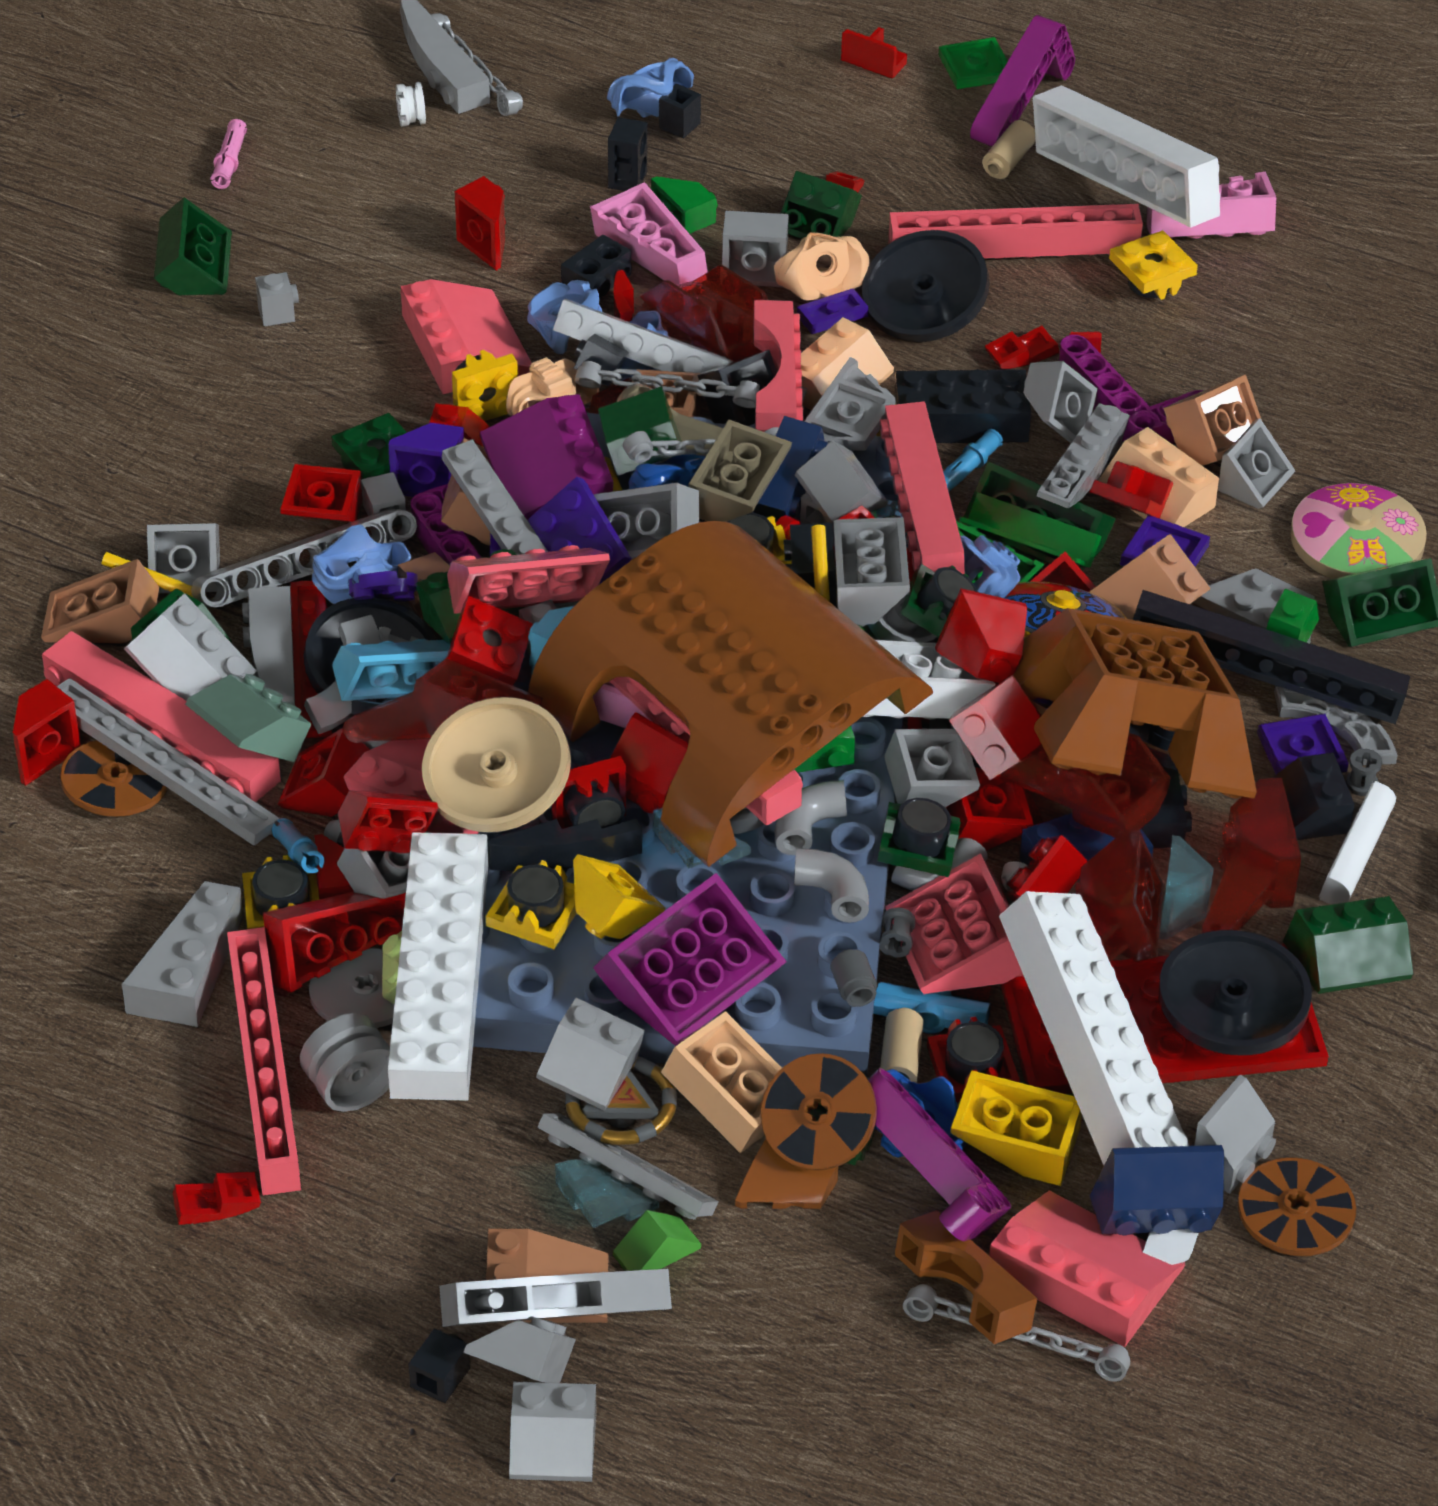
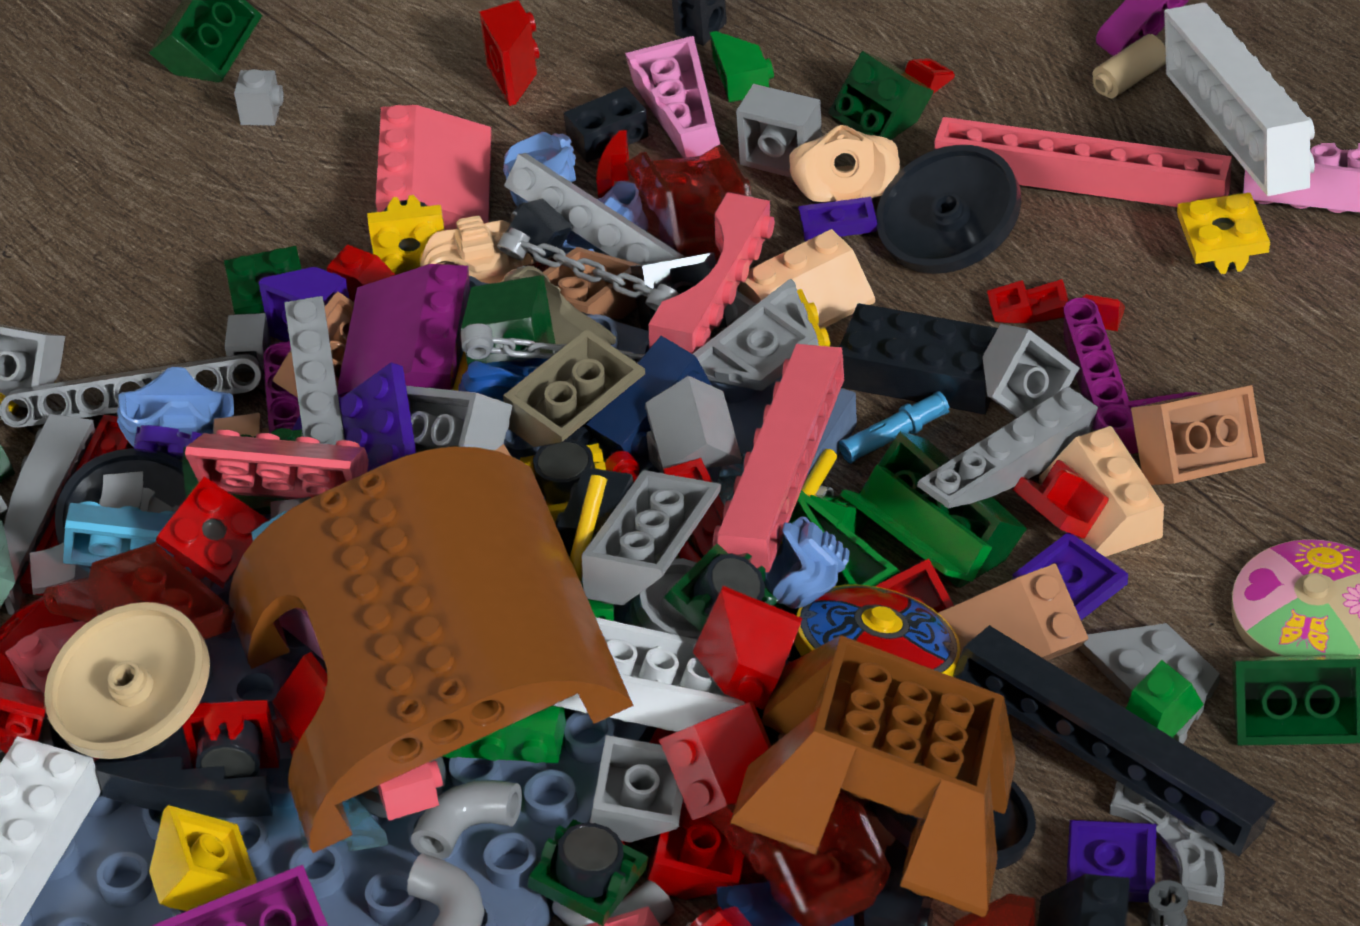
camera: 25 degrees right, 0 degrees up
red slope [280,464,363,522] -> none
piece [485,860,576,949] -> none
light grey slope [1218,418,1295,509] -> none

